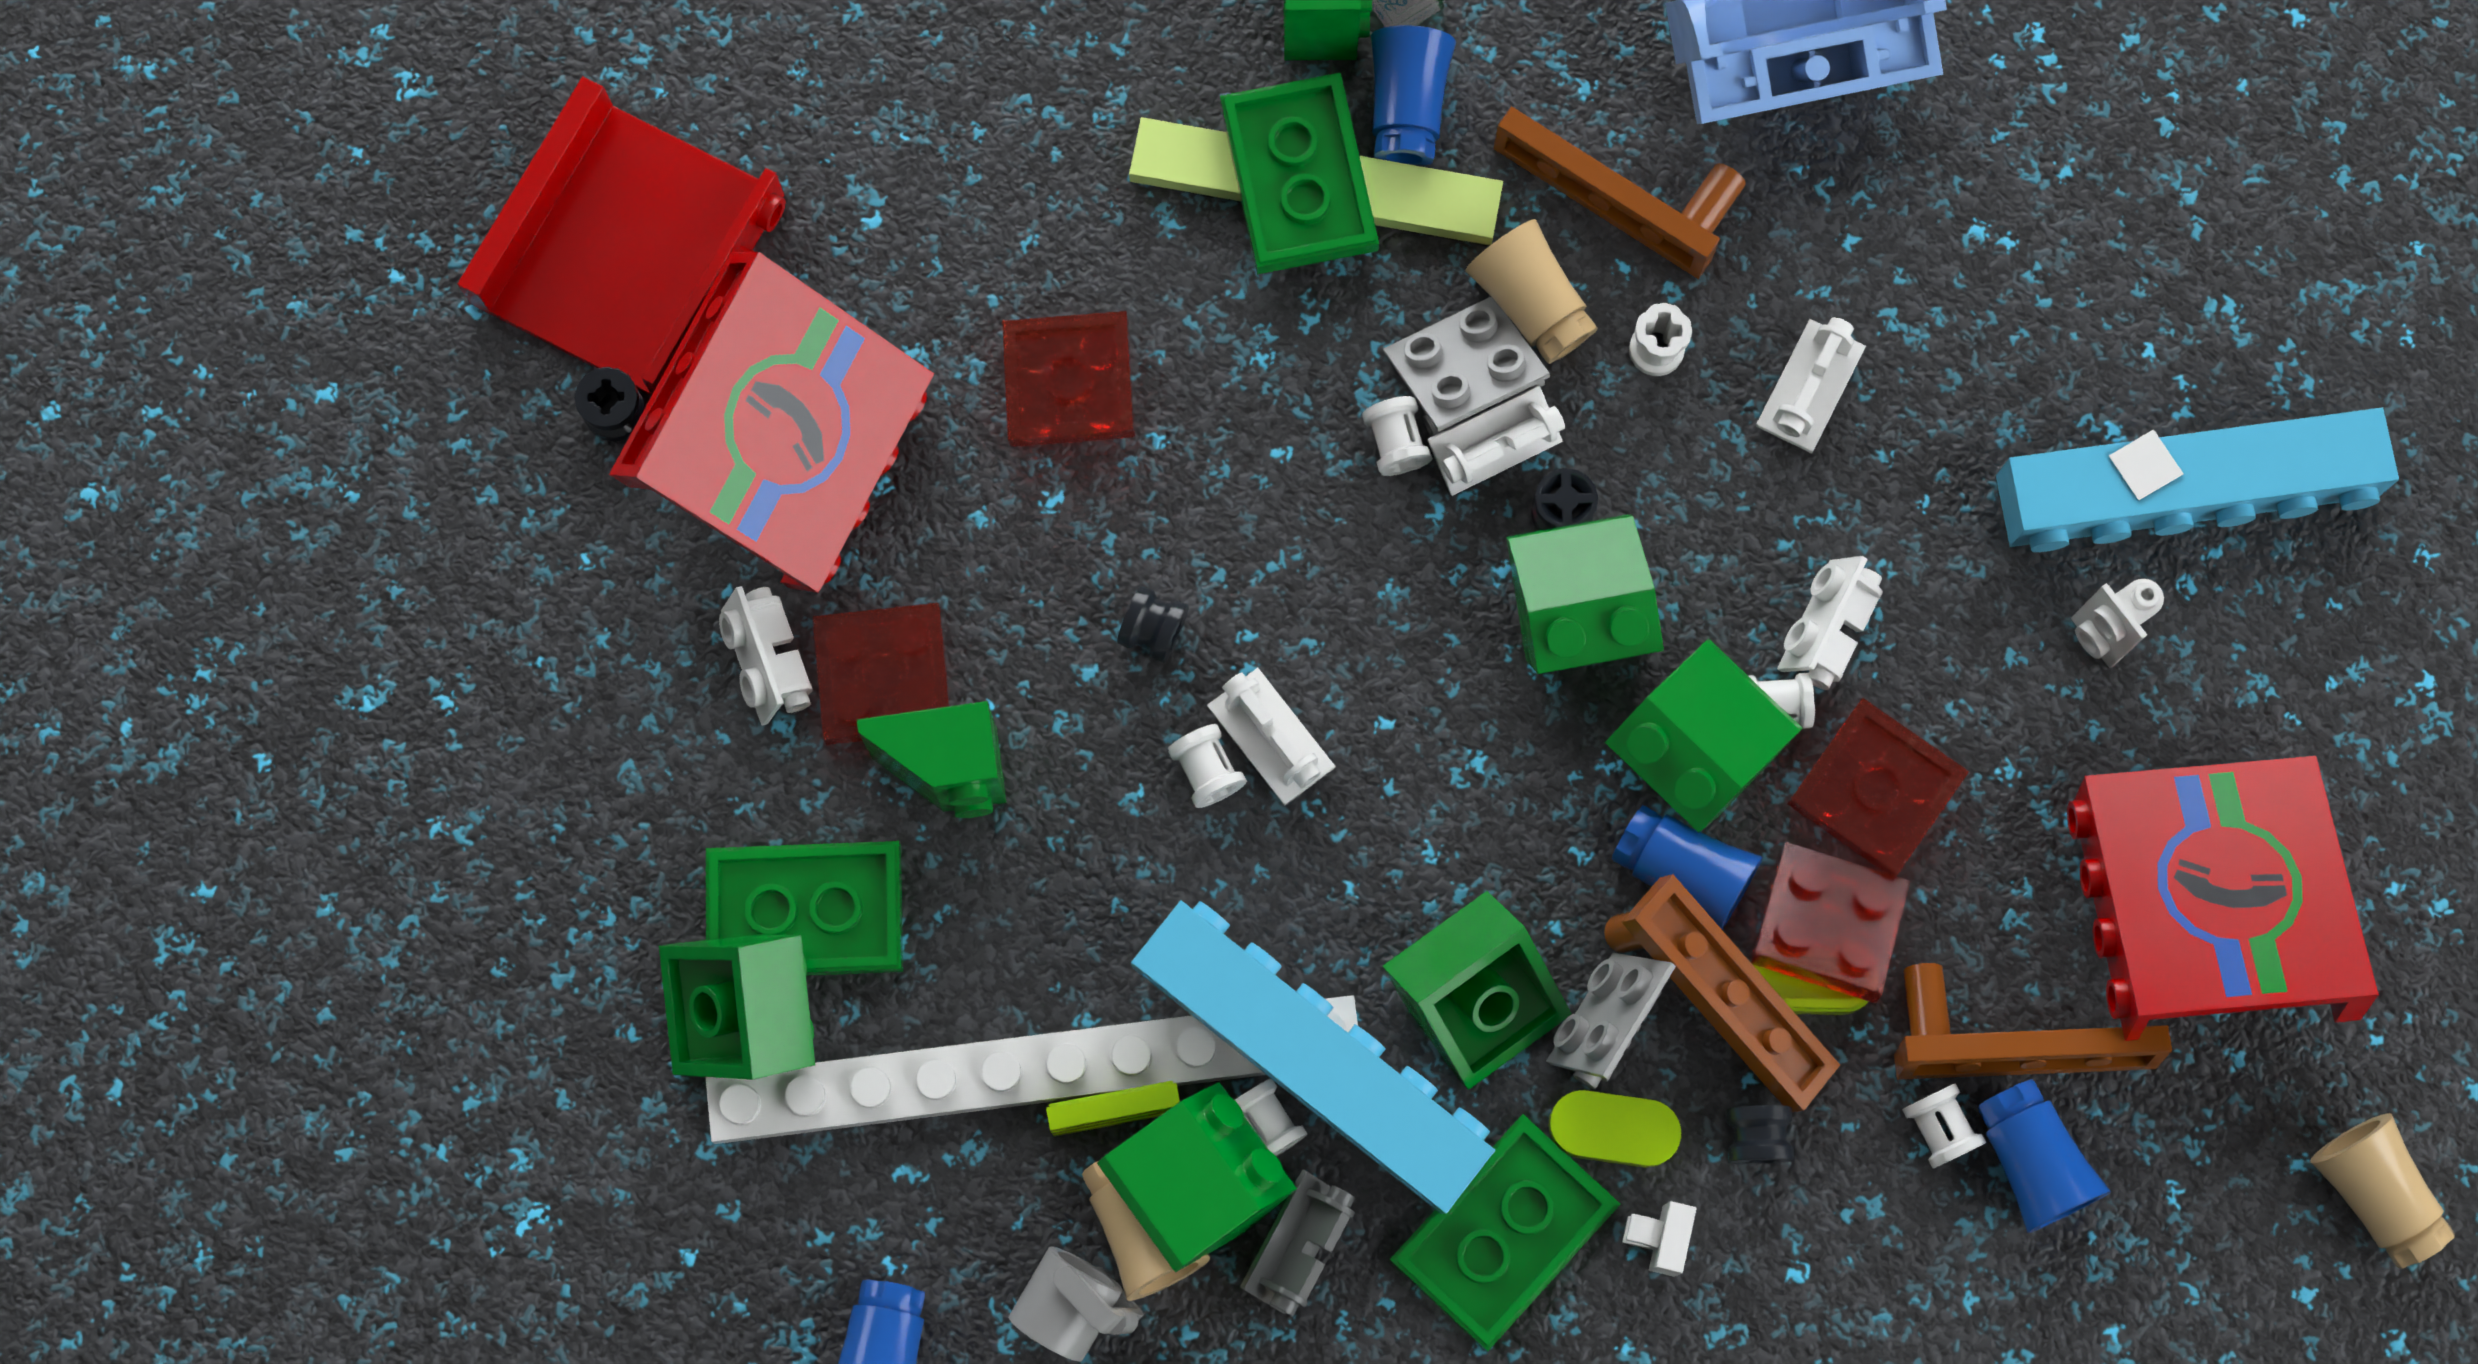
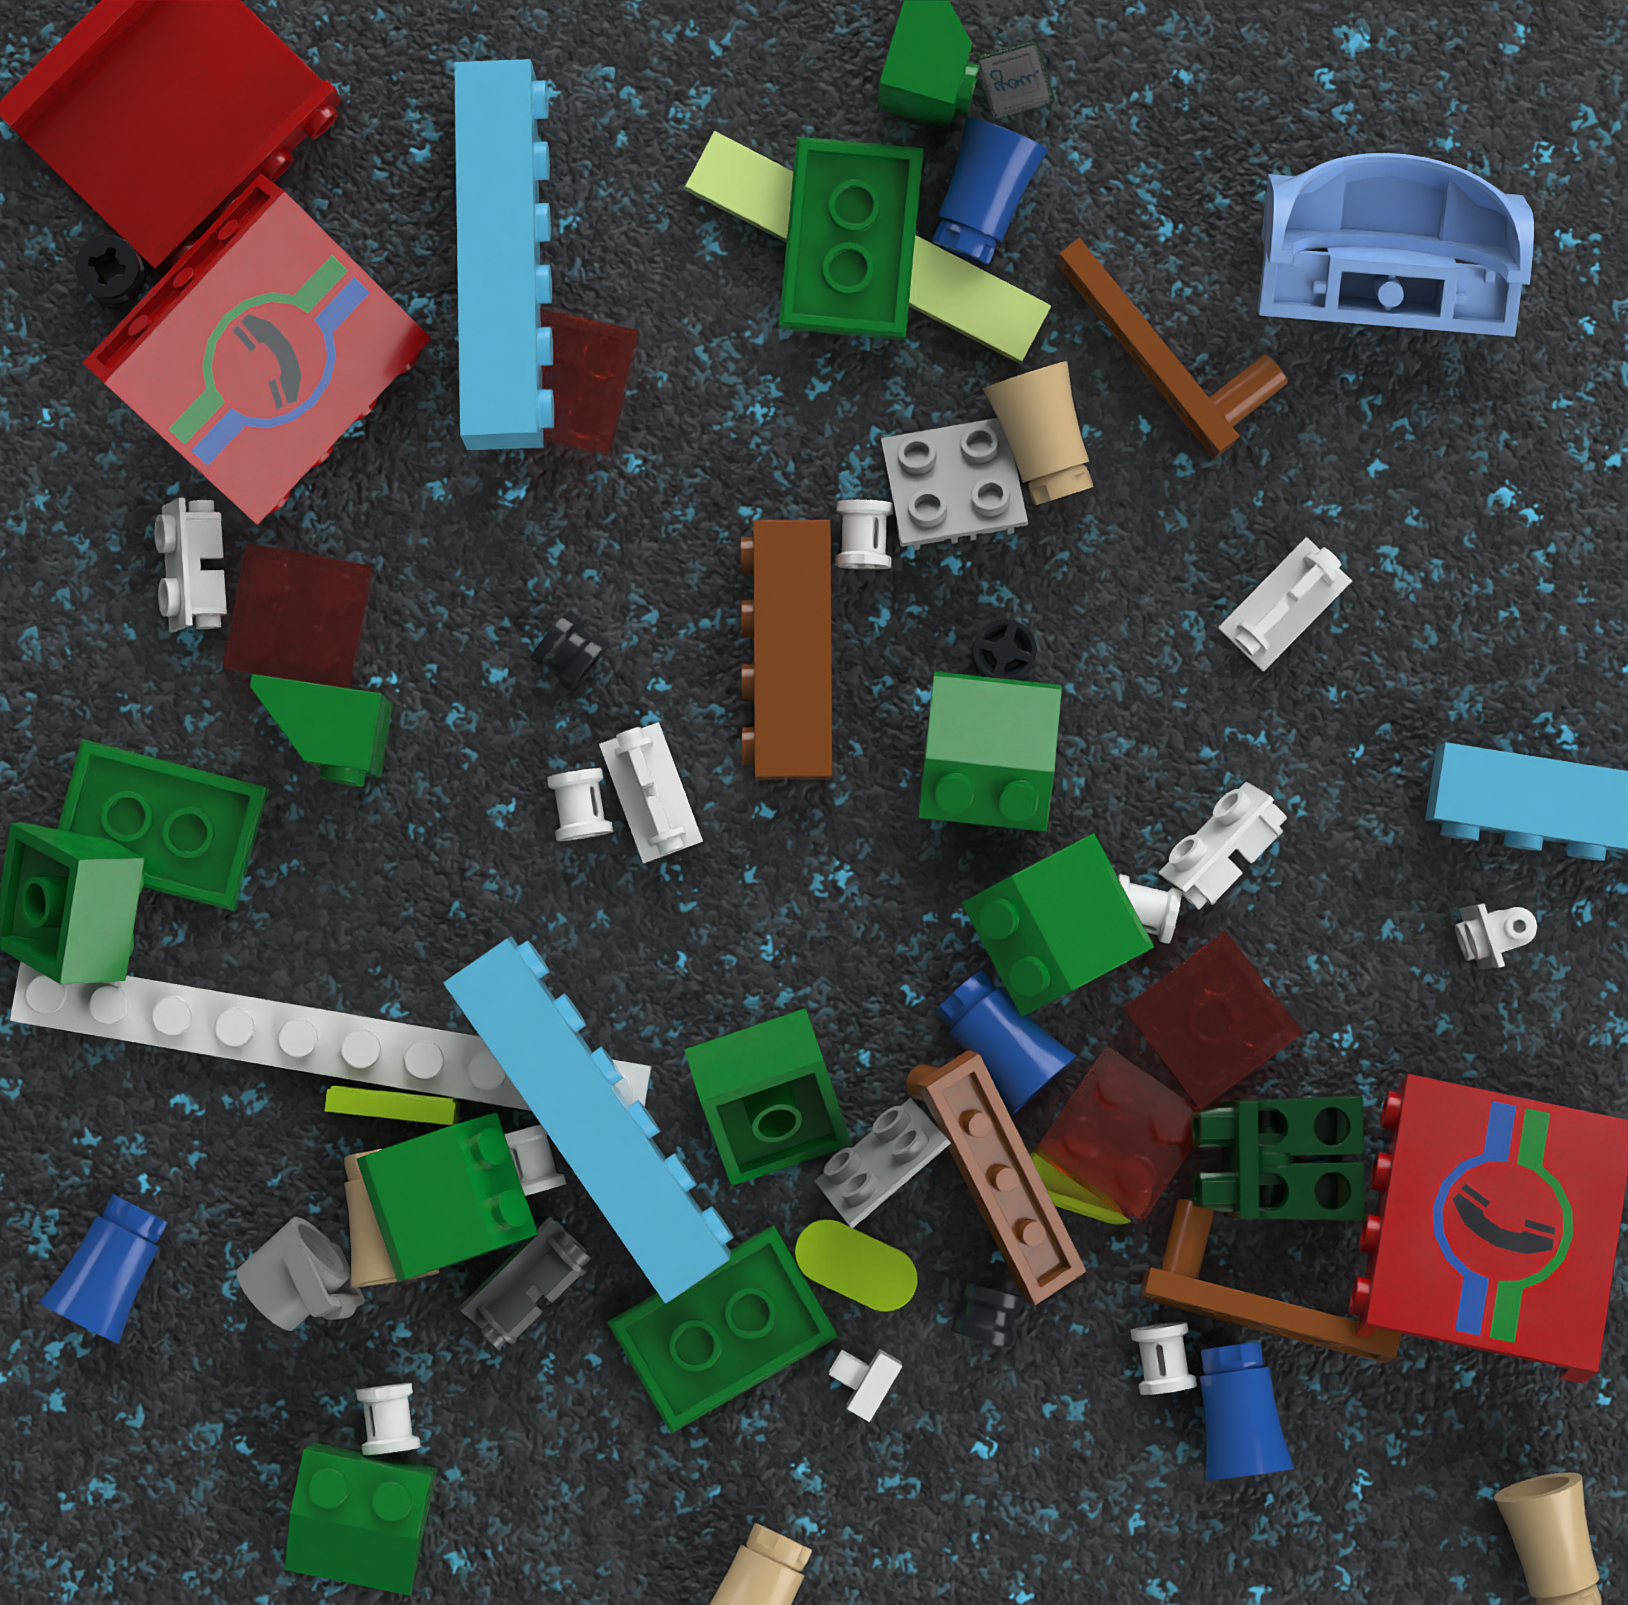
camera: 15 degrees right, 10 degrees up
white hinge [1427,385,1565,496] -> none
white bush [1629,303,1692,376] -> none
white sticker [2109,429,2184,500] -> none
none -> medium azure brick [454,59,554,450]
none -> dark orange brick [741,520,832,780]
none -> dark green hips [1191,1095,1365,1221]

